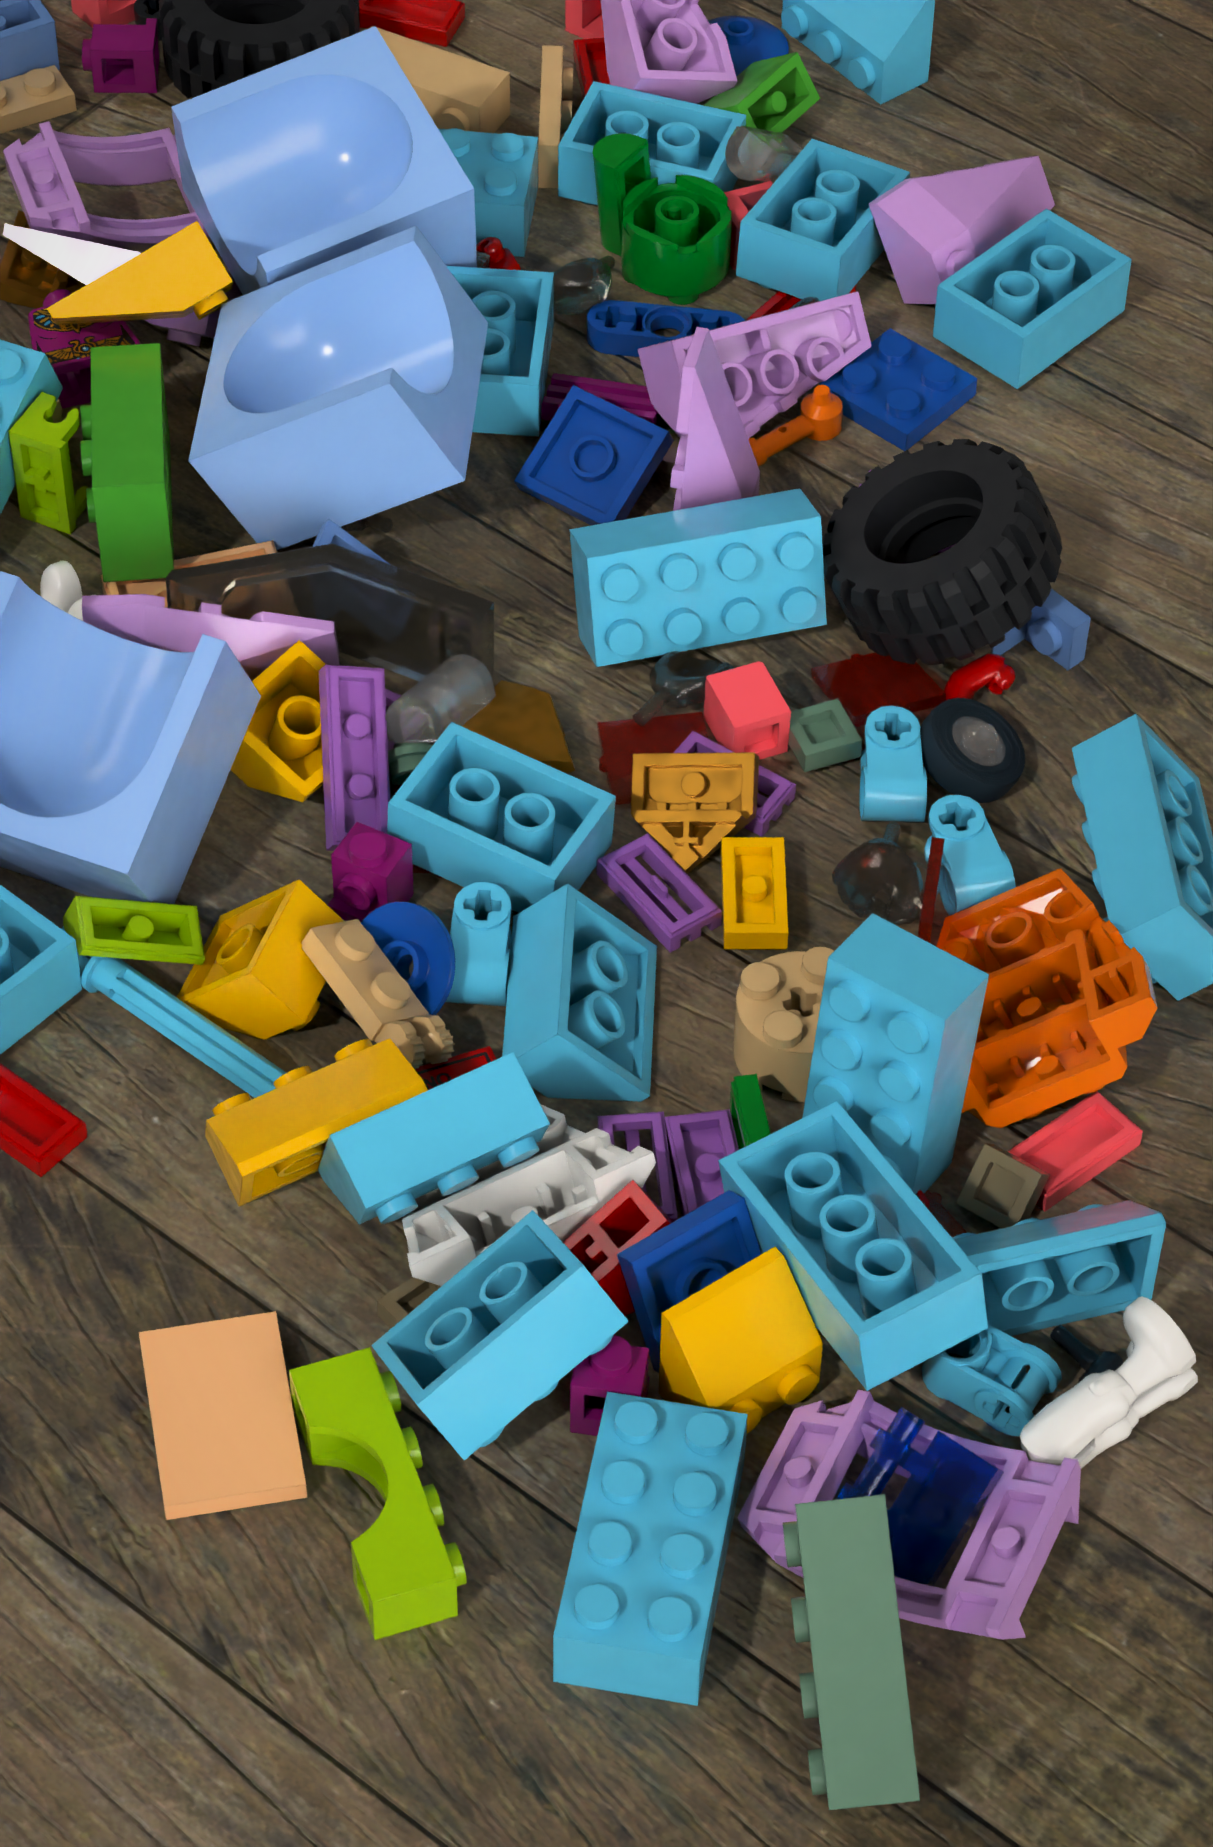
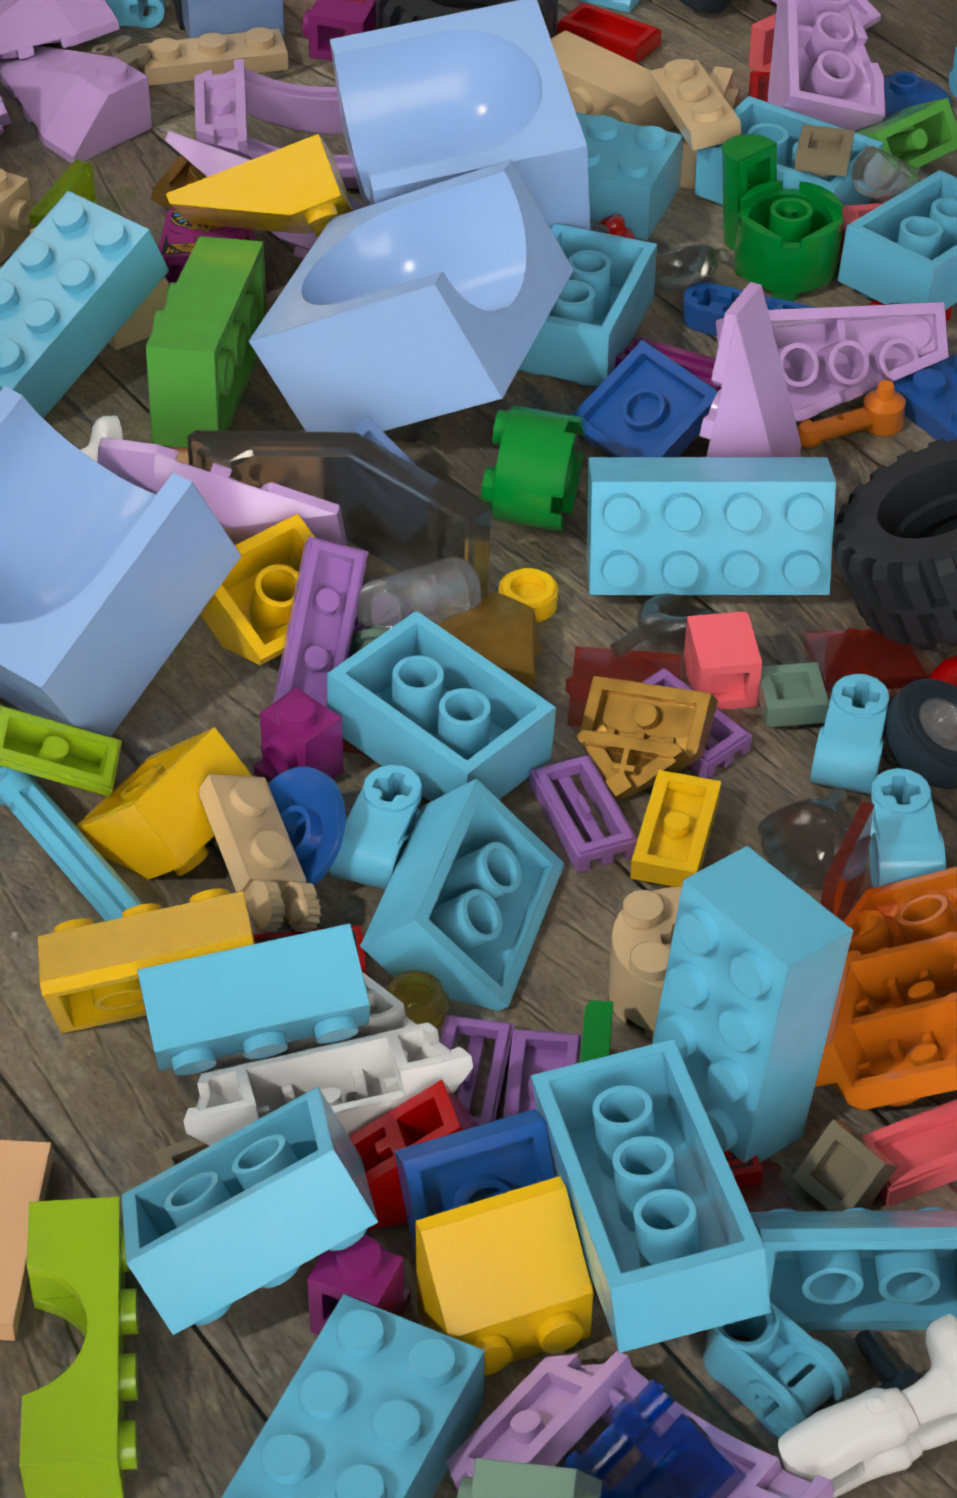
camera: 15 degrees right, 5 degrees down
lime hinge [9,392,88,535] -> none
none -> clear yellow plate [388,971,450,1029]
none -> green brick [481,405,586,533]
none -> yellow tile [498,568,558,623]
none -> tan plate [650,59,742,151]
none -> dark tan plate [794,124,855,177]

